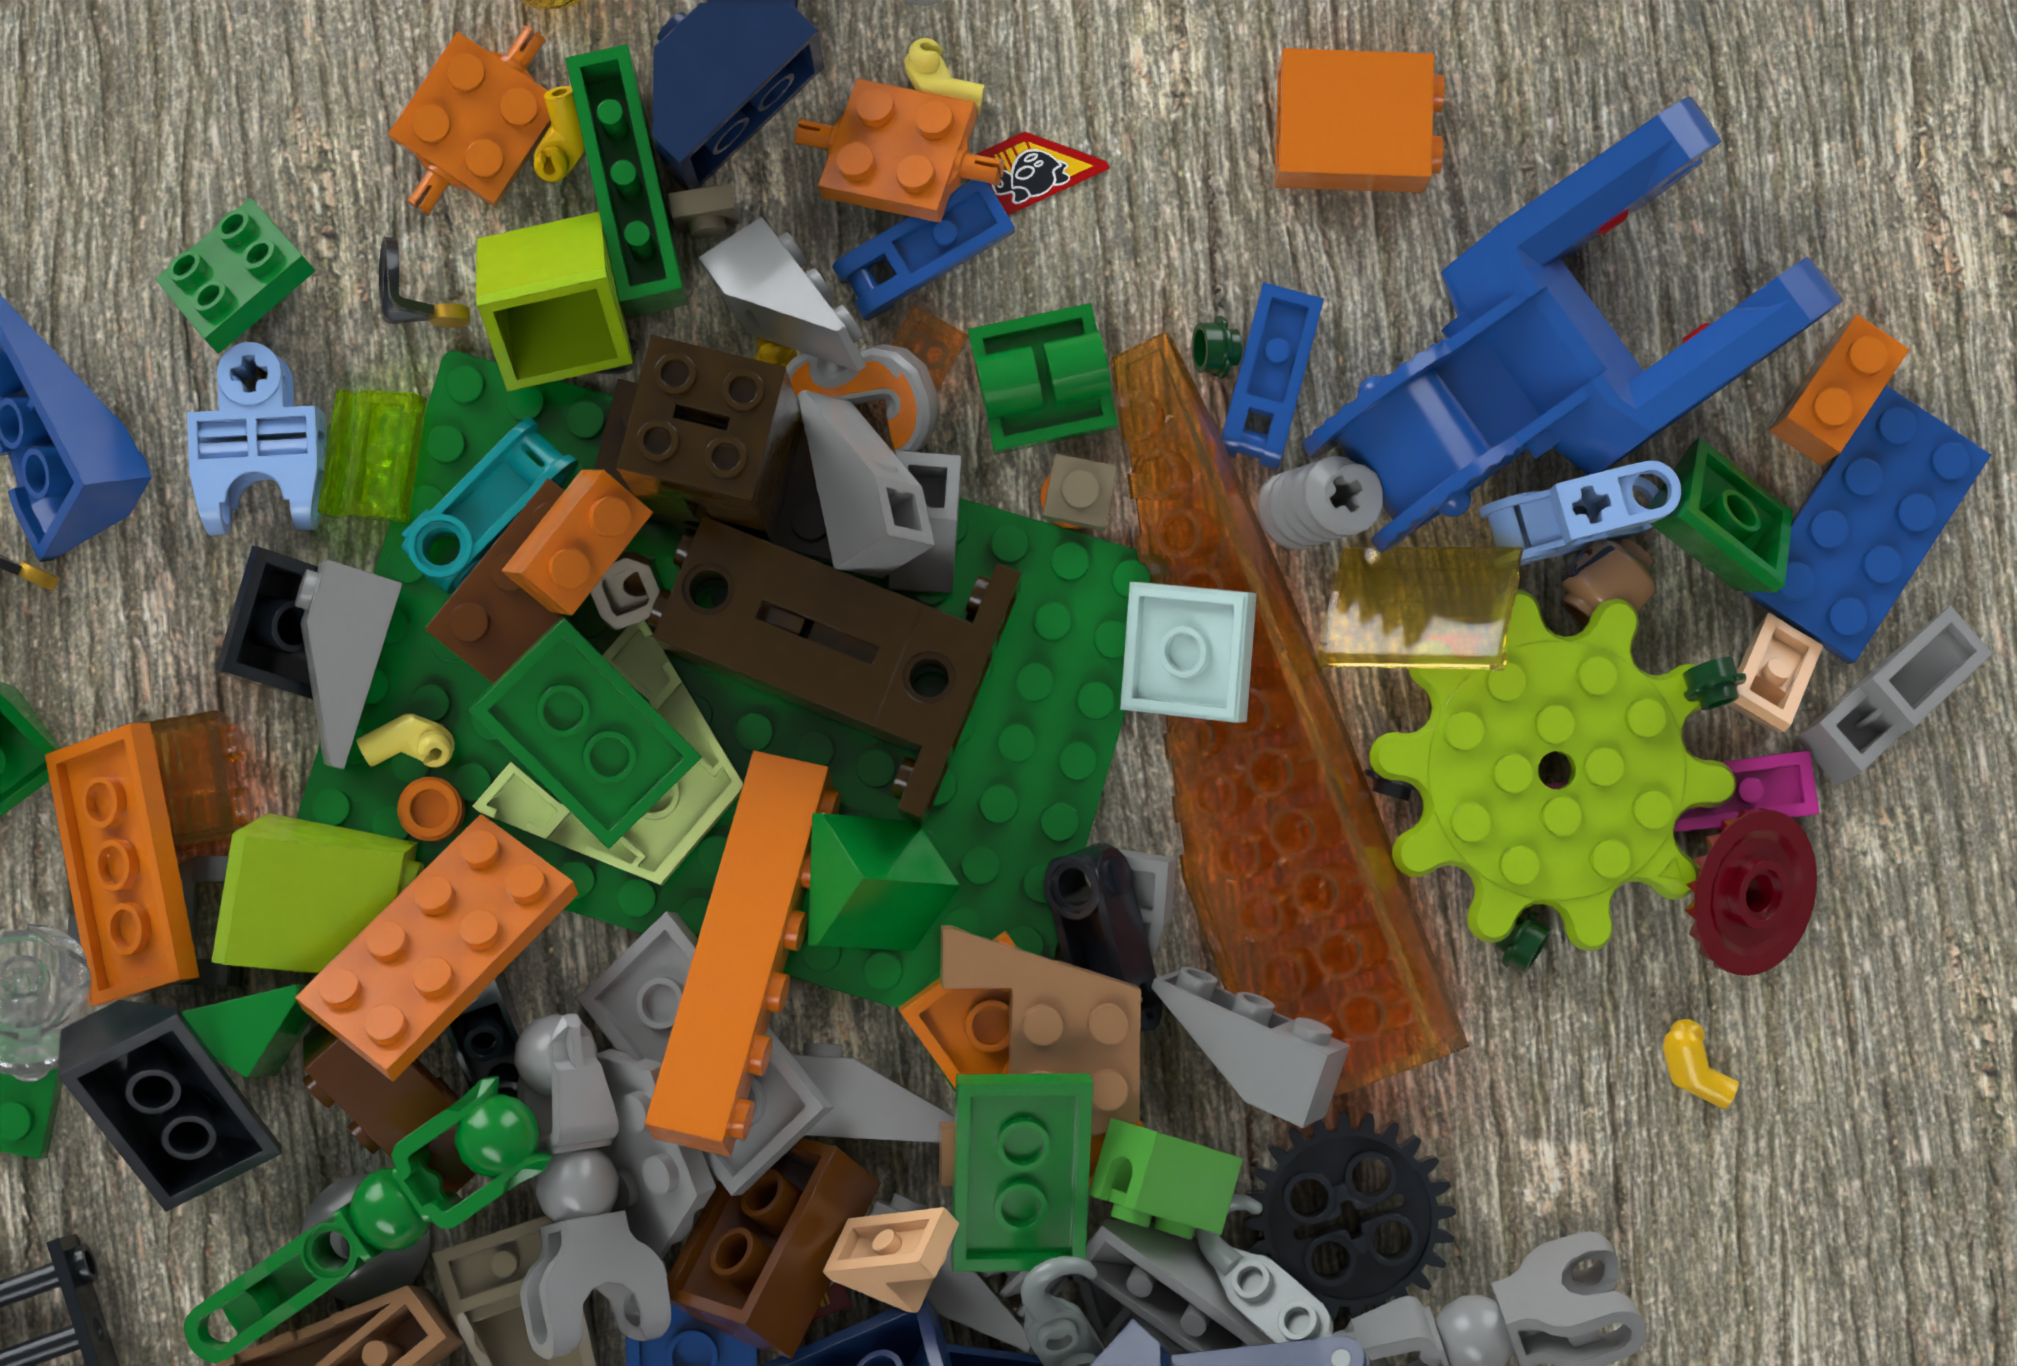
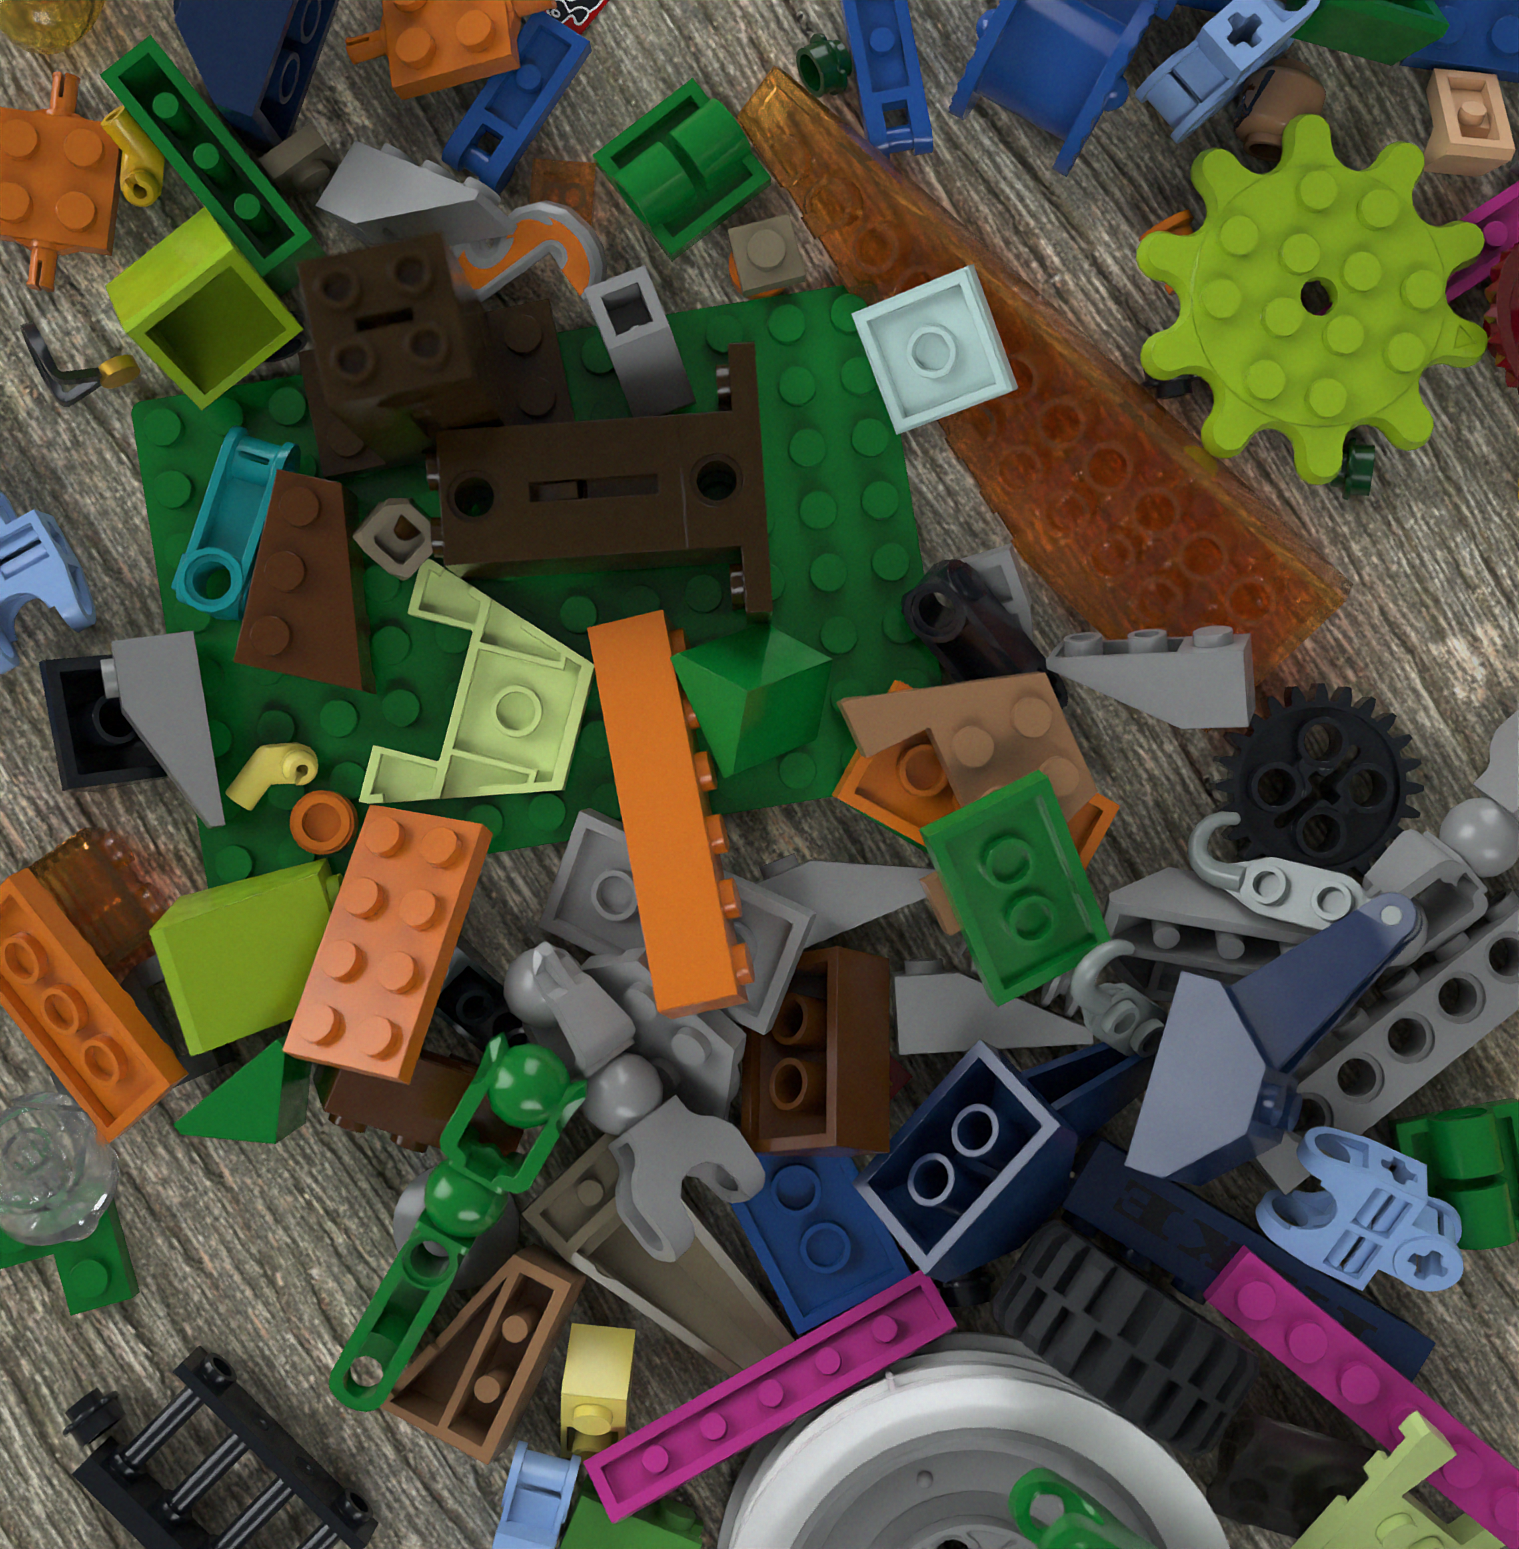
camera: 25 degrees left, 5 degrees up
black slope [57,1000,282,1212] -> none
clear neon green plate [317,389,427,522] -> none
green plate [468,616,702,849] -> none
orange brick [501,470,653,615] -> none
light grey slope [798,390,935,578] -> none
light nougat slope [823,1207,960,1313] -> none
bright green brick [1088,1118,1244,1240] -> none
light grey piece [1256,456,1383,550] -> none
clear yellow piece [1317,547,1523,671] -> none
dark green plate [1683,657,1747,710] -> none

